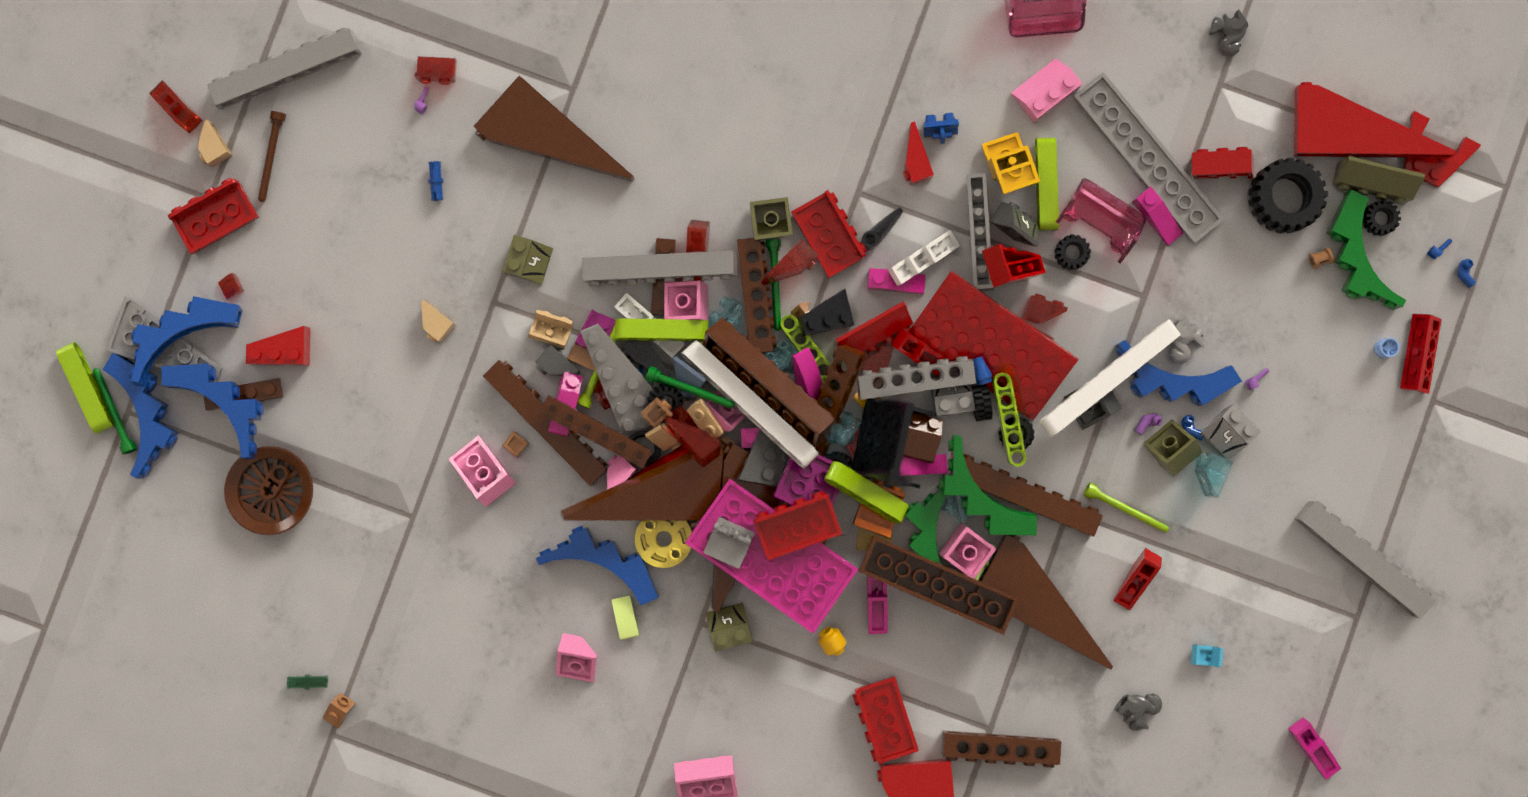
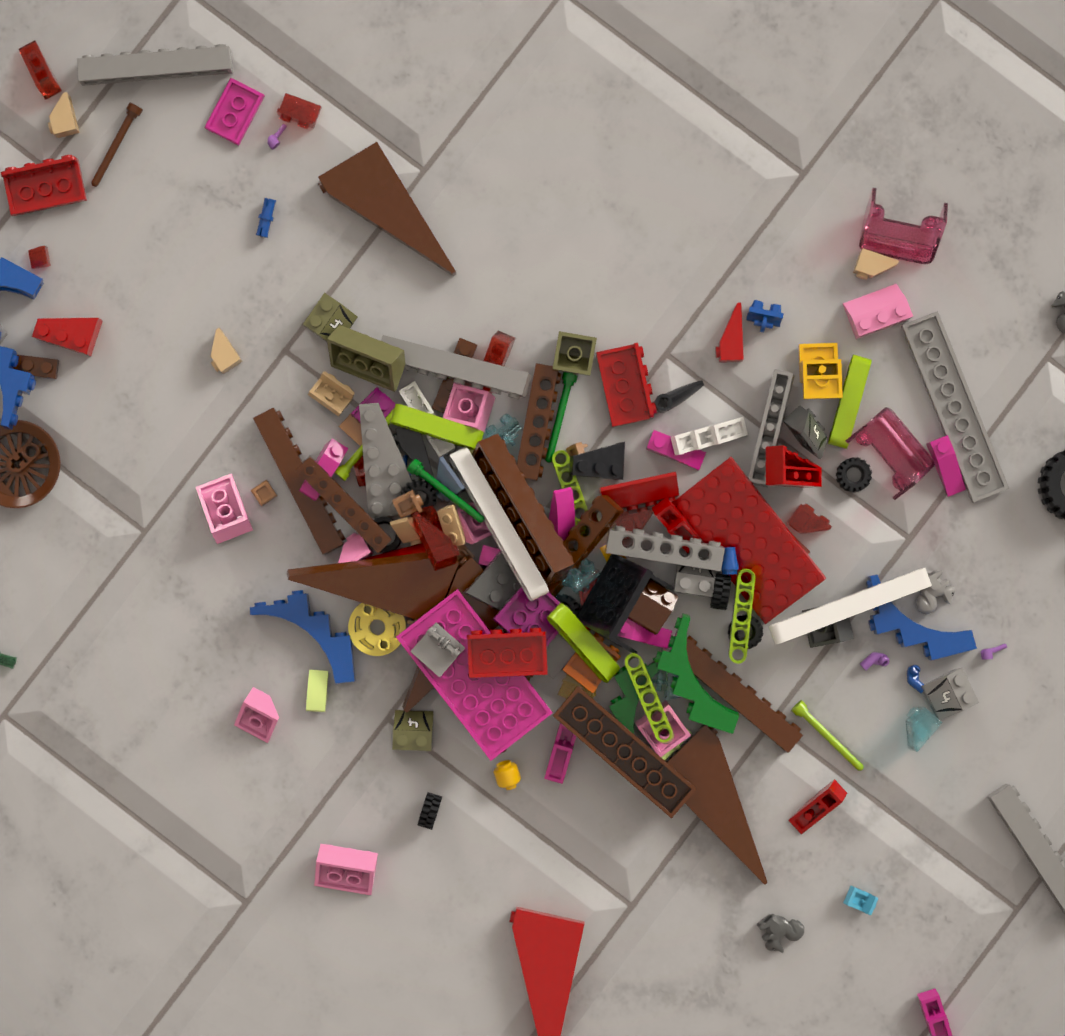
camera: 15 degrees right, 0 degrees up
medium nougat bracket [322,693,355,728] -> none
dark grey slope [535,345,581,376] -> none
clear red slope [761,239,818,285] -> none
clear light blue hips [765,340,799,372] -> none
red bracket [852,676,919,765] -> none
reddish brown brick [941,730,1061,768] -> none
olive slope [1143,419,1203,477] -> none
red wedge [1192,147,1254,179] -> none
none -> dark pink tile [204,78,265,146]
none -> olive slope [327,325,406,392]
none -> black tyre [417,792,442,830]
none -> lime beam [625,653,674,744]
none -> tan slope [853,248,899,280]

